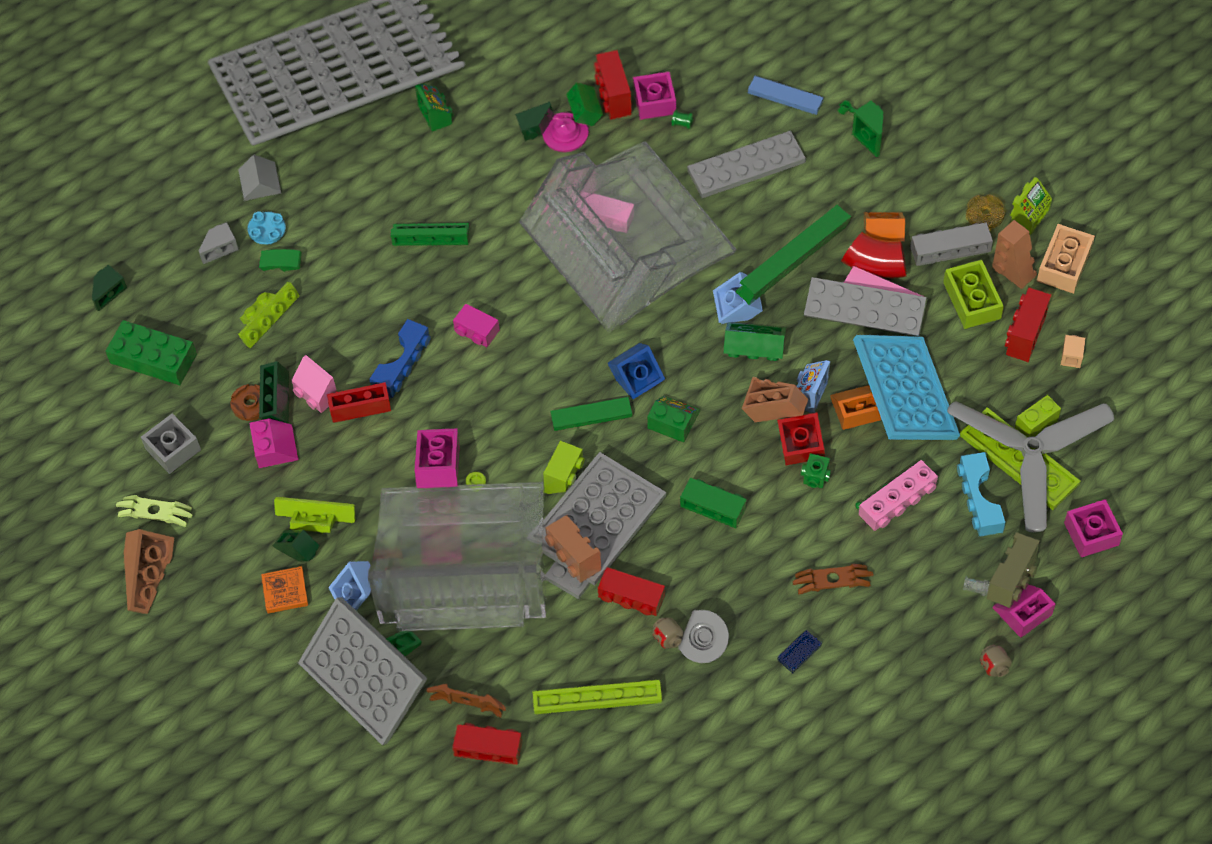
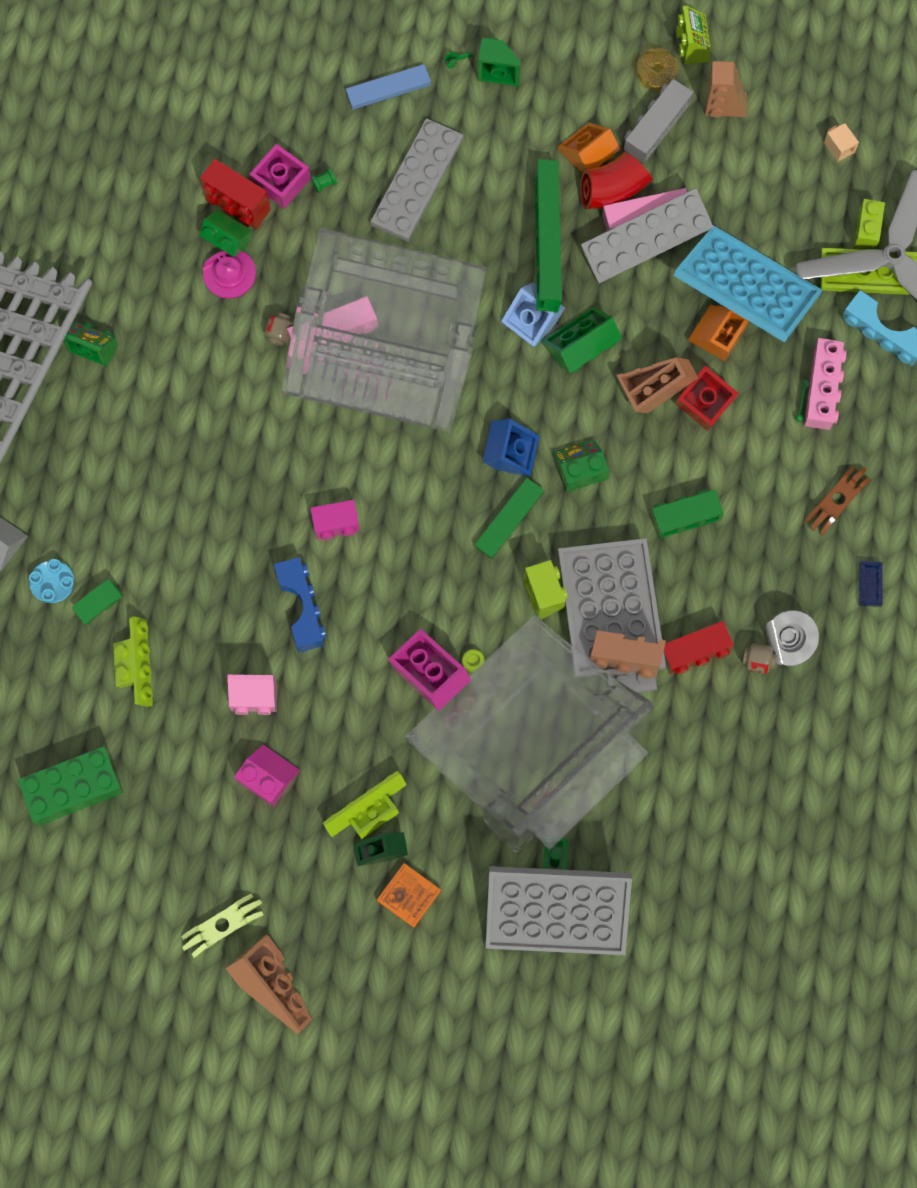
camera: 45 degrees left, 15 degrees up
light grey brick [141,413,201,474] -> none
light grey slope [199,222,238,264] -> none
dark orange tile [230,384,260,421] -> none
dark green brick [259,361,289,423] -> none
red brick [327,382,391,423] -> none
light blue slope [329,561,377,611] -> none
green fence [391,223,469,246] -> none
dark orange piece [426,684,506,718] -> none
red brick [453,723,522,765] -> none
dark green slope [515,102,554,141] -> none
lime plate [533,680,662,714] -> none
light blue slope [797,360,830,413] -> none
green brick [801,453,831,488] -> none
lime brick [943,260,1004,329] -> none
red brick [1004,288,1051,362] -> none
light nougat brick [1037,224,1095,294] -> none

